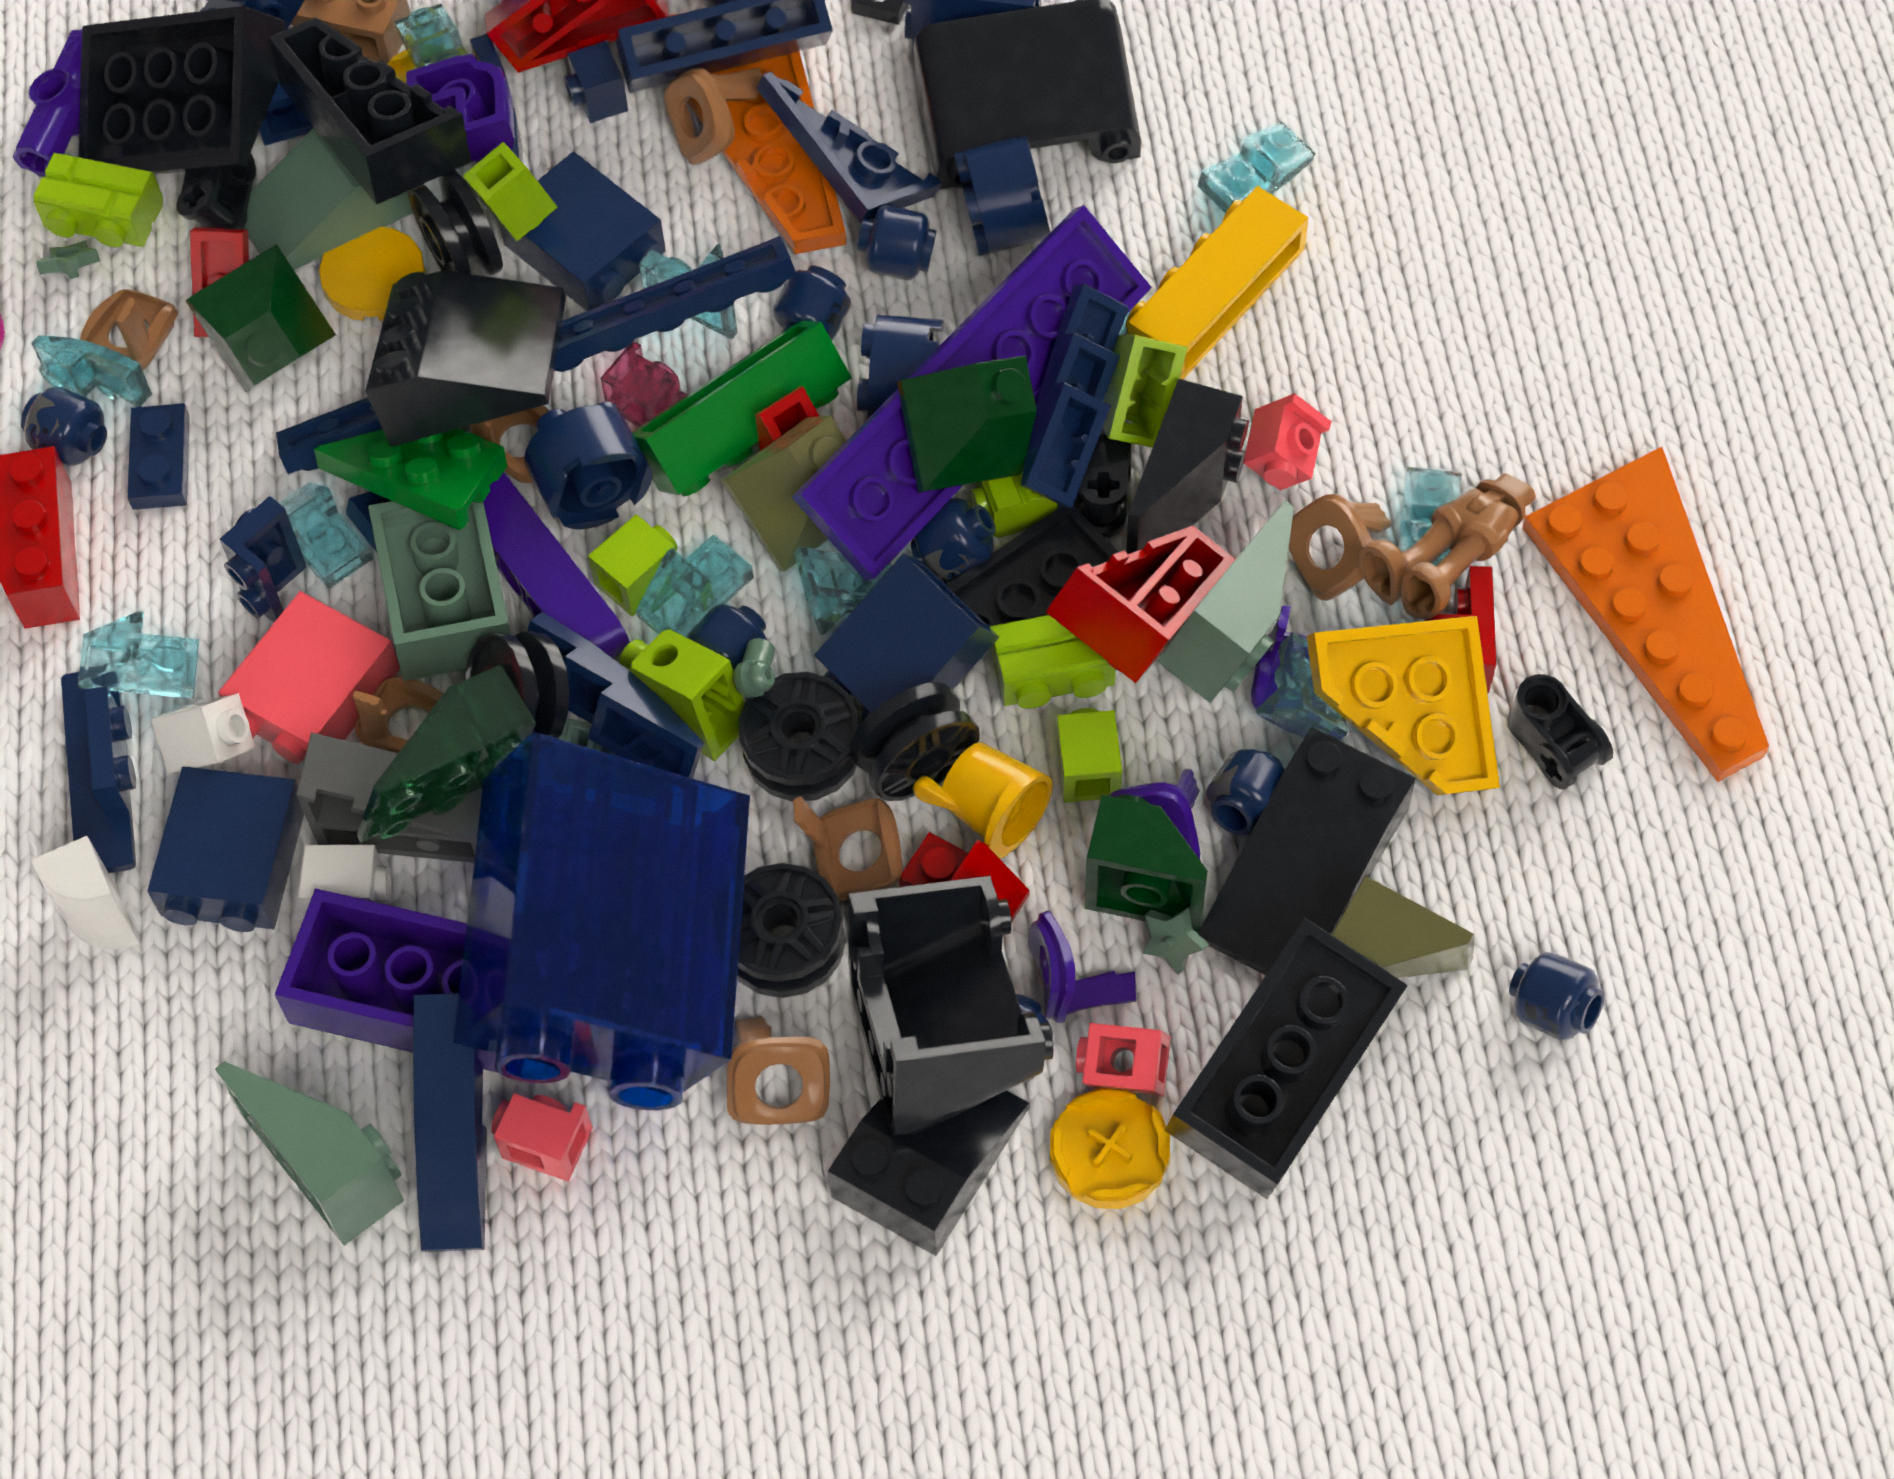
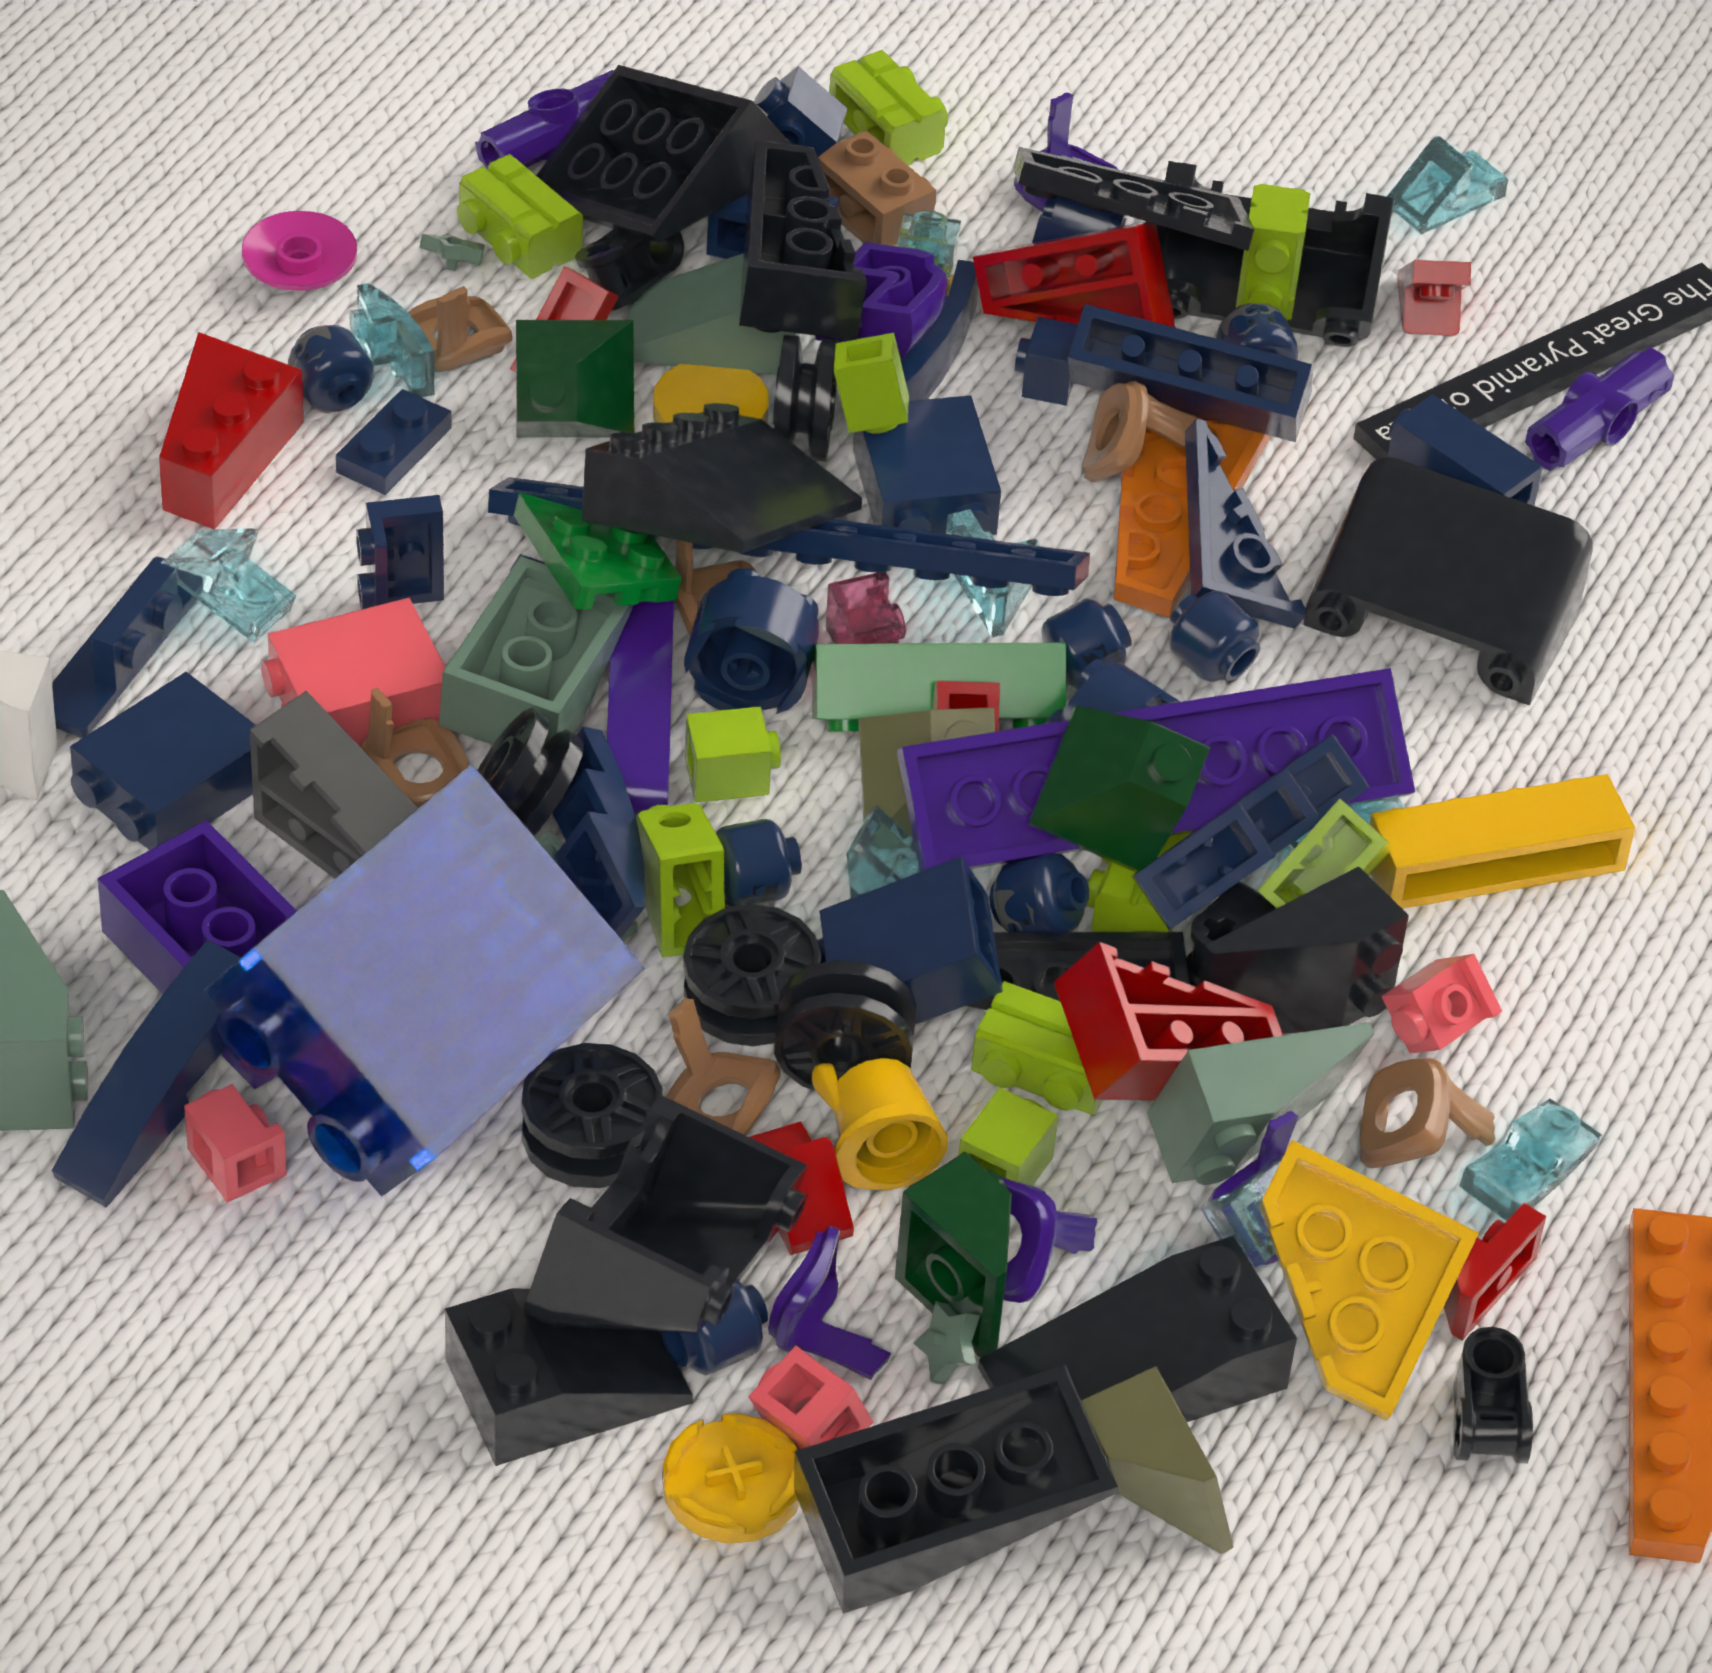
camera: 30 degrees right, 15 degrees down
white brick [151,693,256,774] -> none
clear light blue slope [279,482,373,589] -> none
white brick [299,845,392,913] -> none
clear green slope [357,665,536,842] -> none
clear light blue slope [636,535,754,637] -> none
medium nougat piece [726,1015,830,1125] -> none
sand green arm [733,638,775,698] -> none
dark blue brick [954,136,1050,256] -> none
clear light blue slope [1197,121,1316,213] -> none
dark blue head [1206,749,1285,835] -> none
medium nougat piece [1358,473,1536,619] -> none
dark blue head [1509,952,1605,1040] -> none

